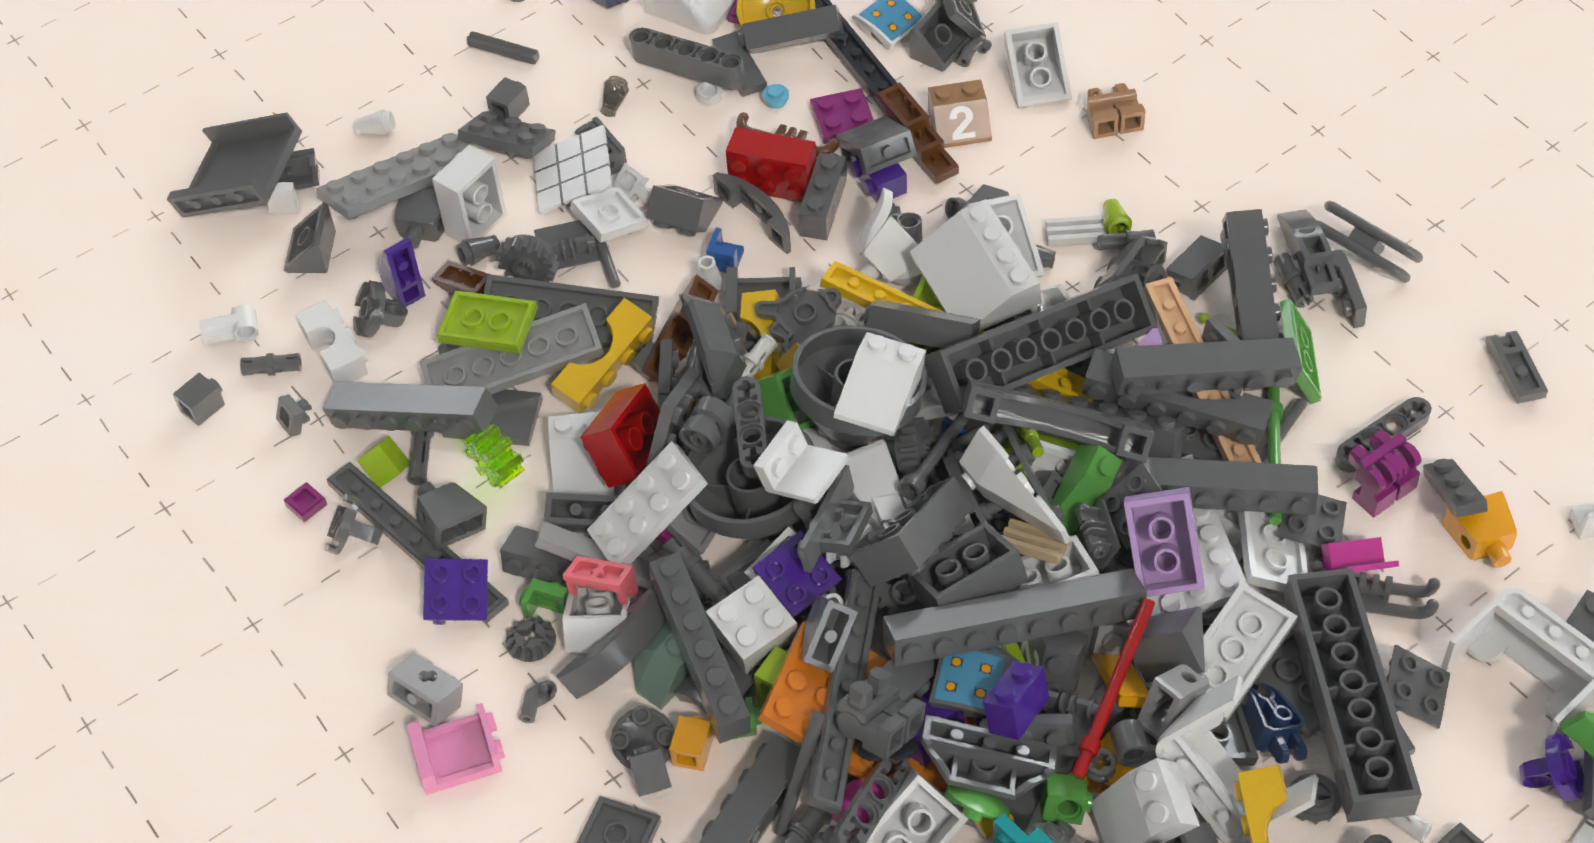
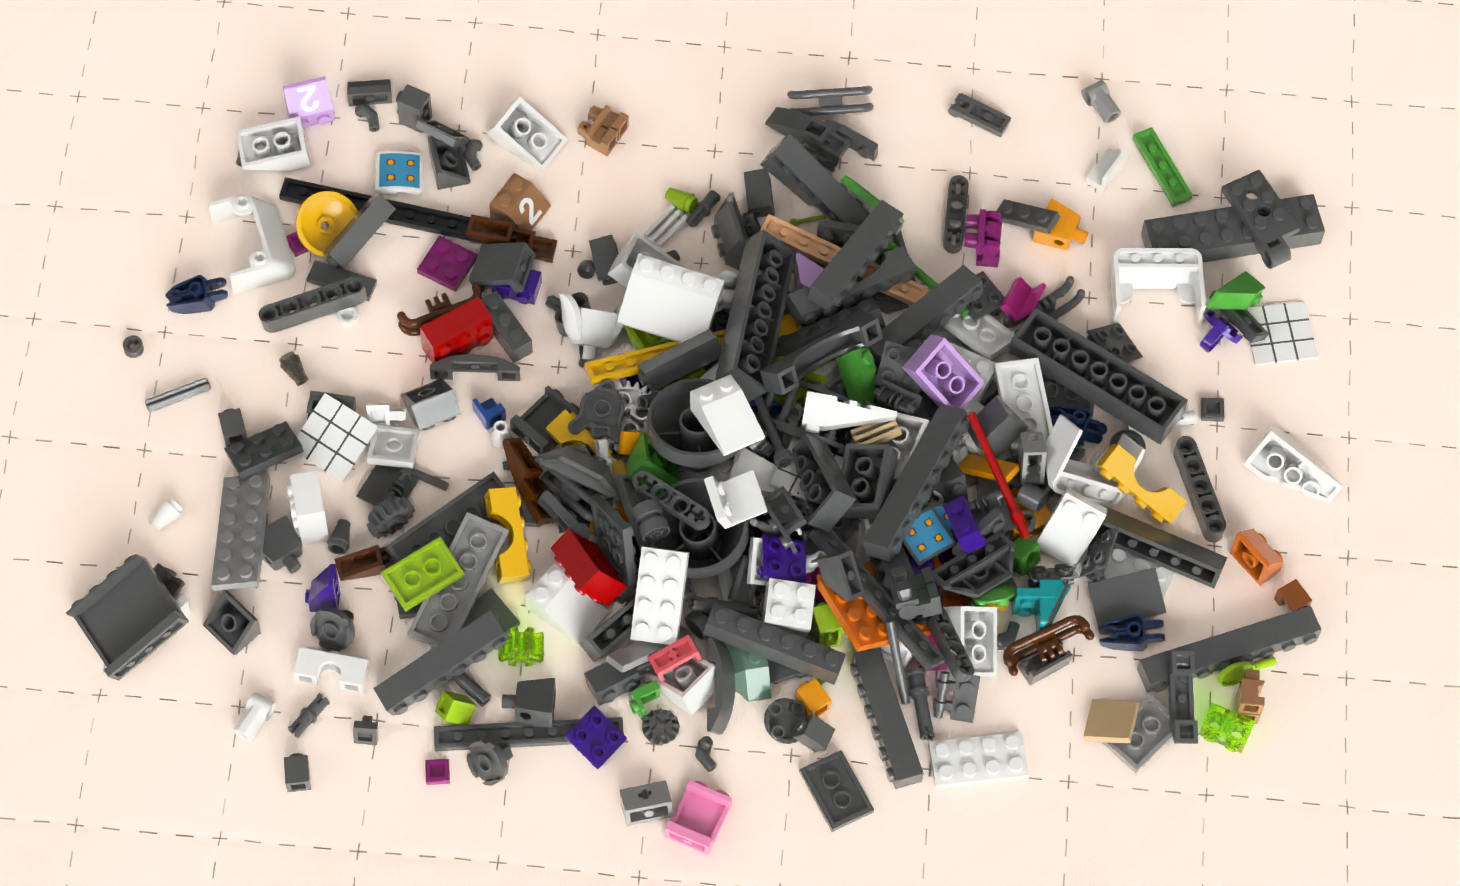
camera: 55 degrees left, 10 degrees up
medium azure plate [762,84,789,109] -> none

